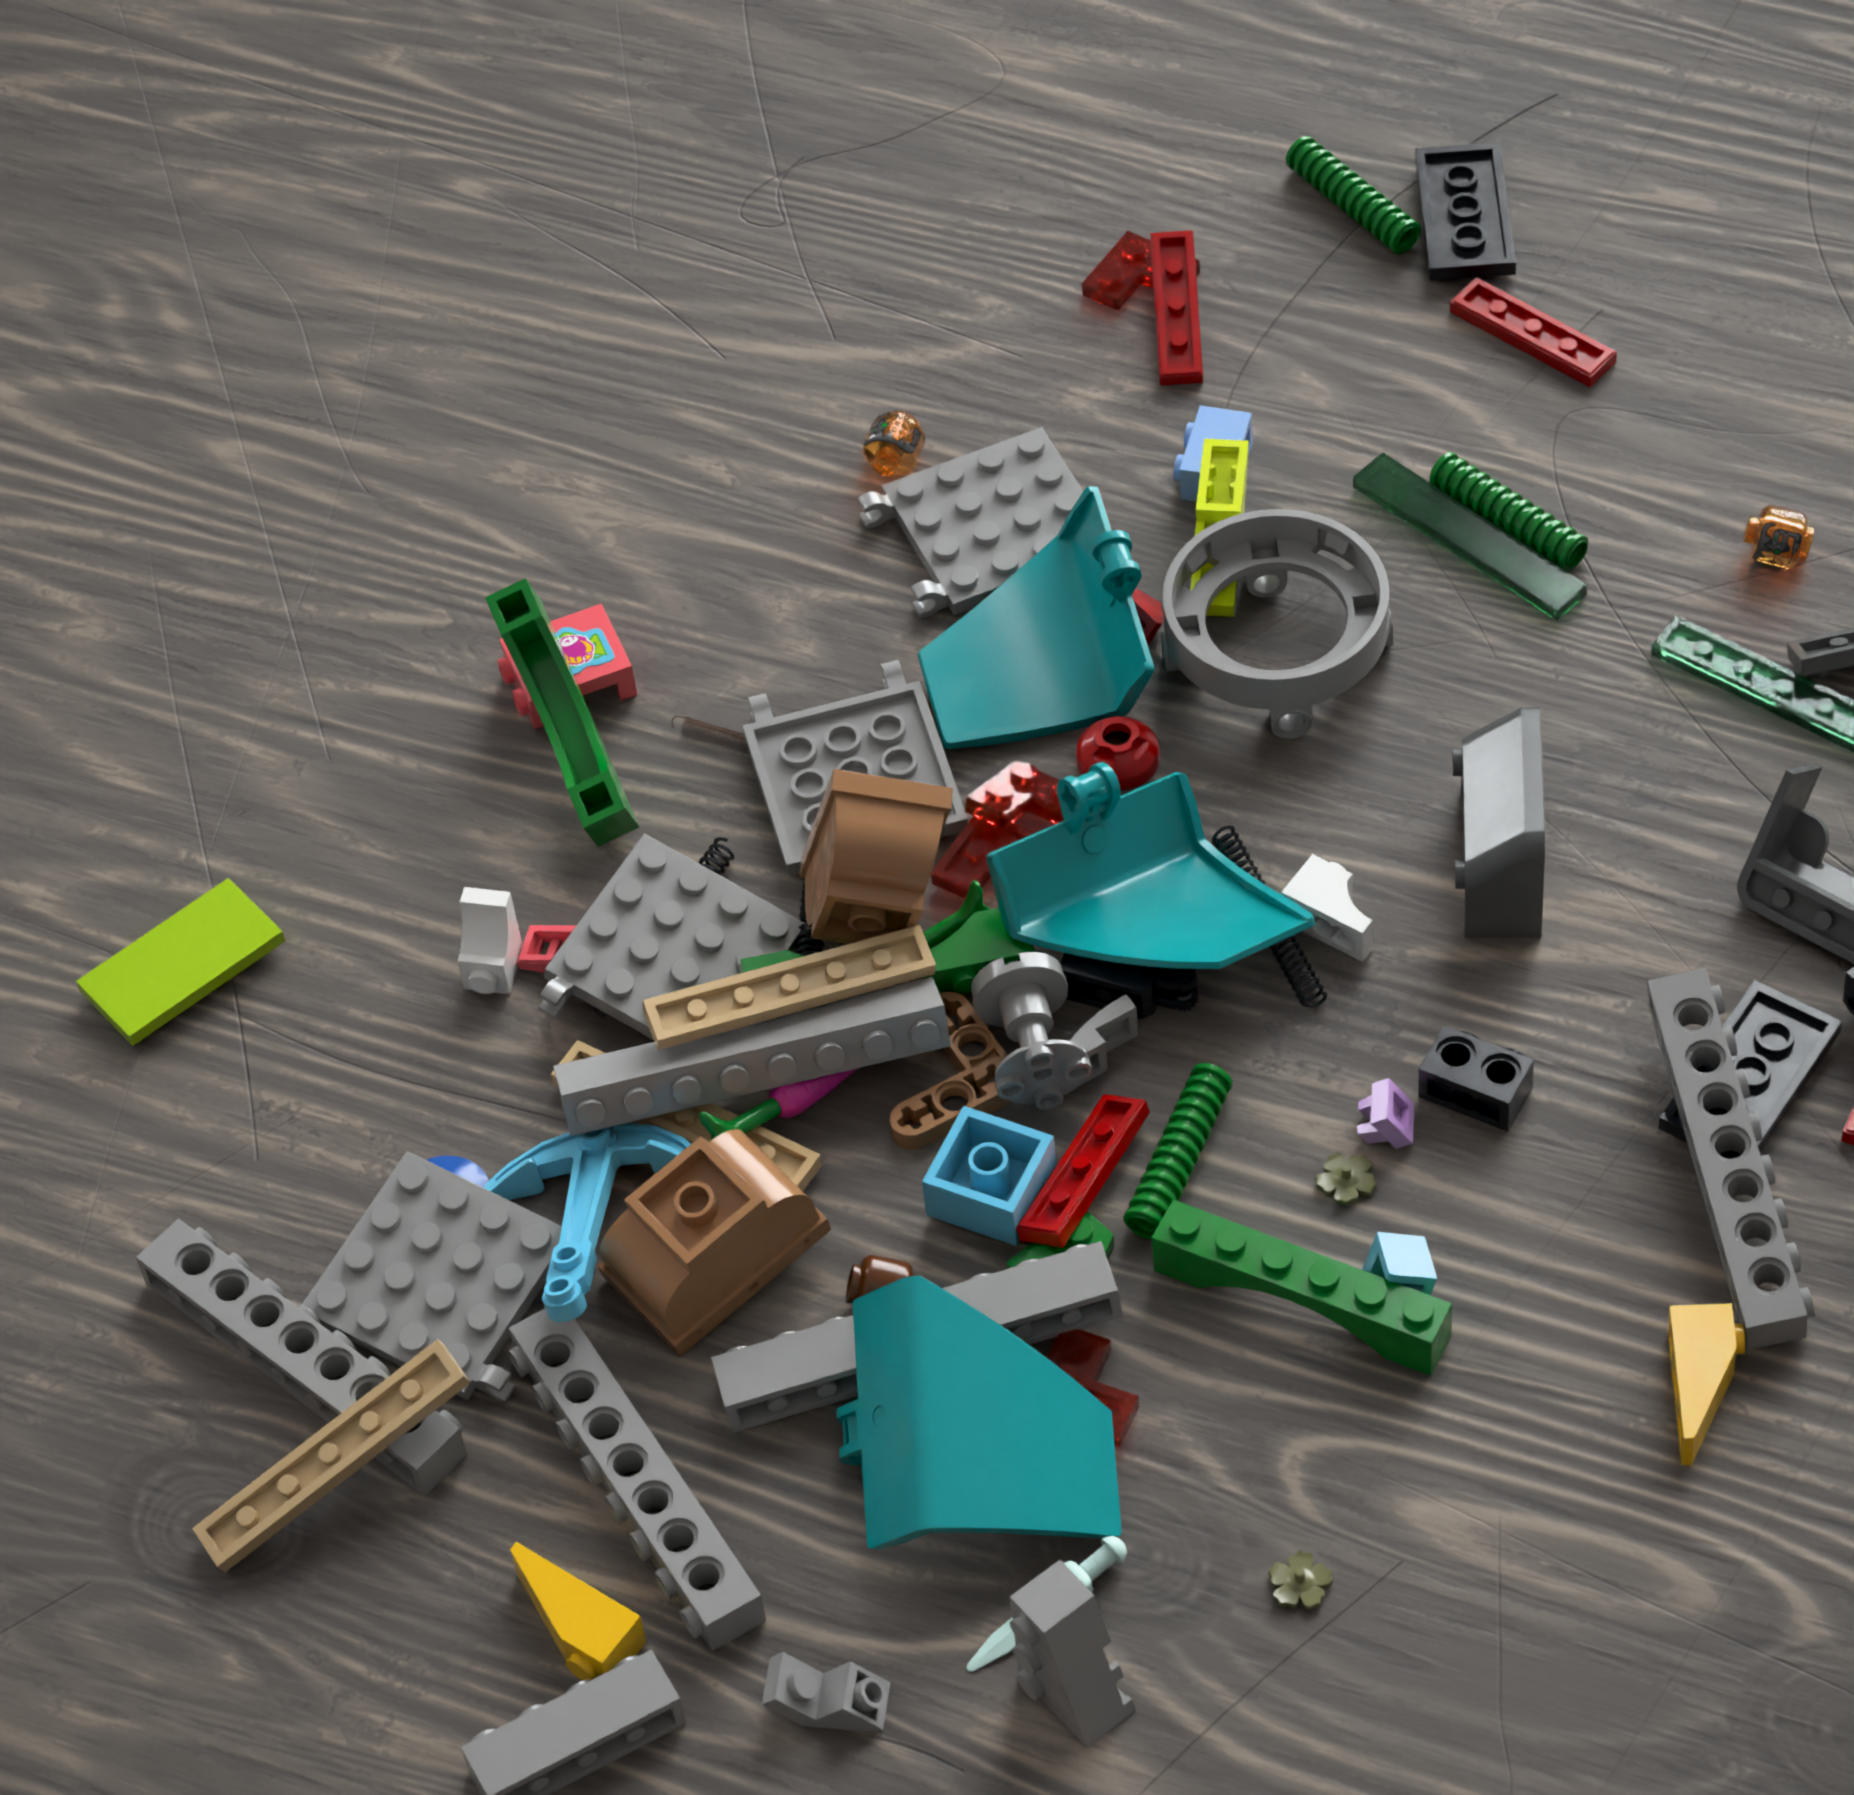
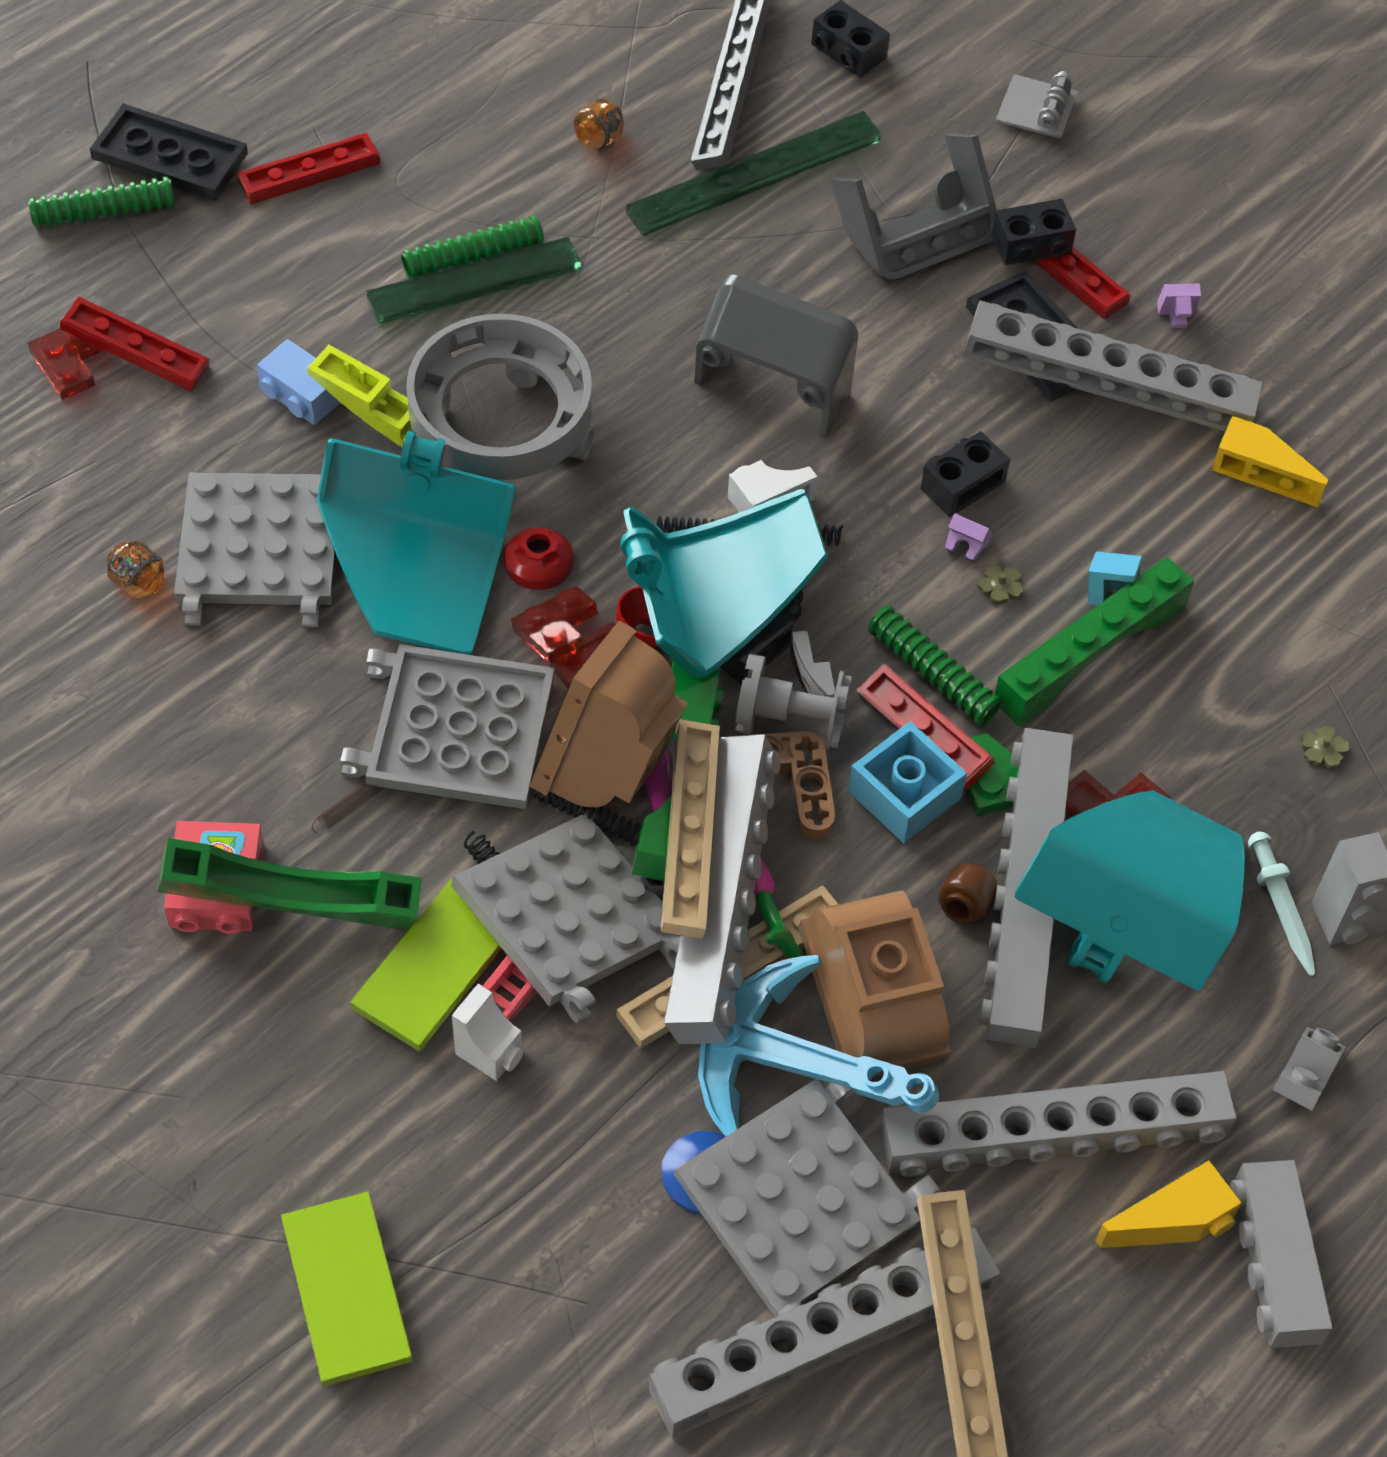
camera: 75 degrees left, 5 degrees up
none -> lime tile [350,879,502,1052]

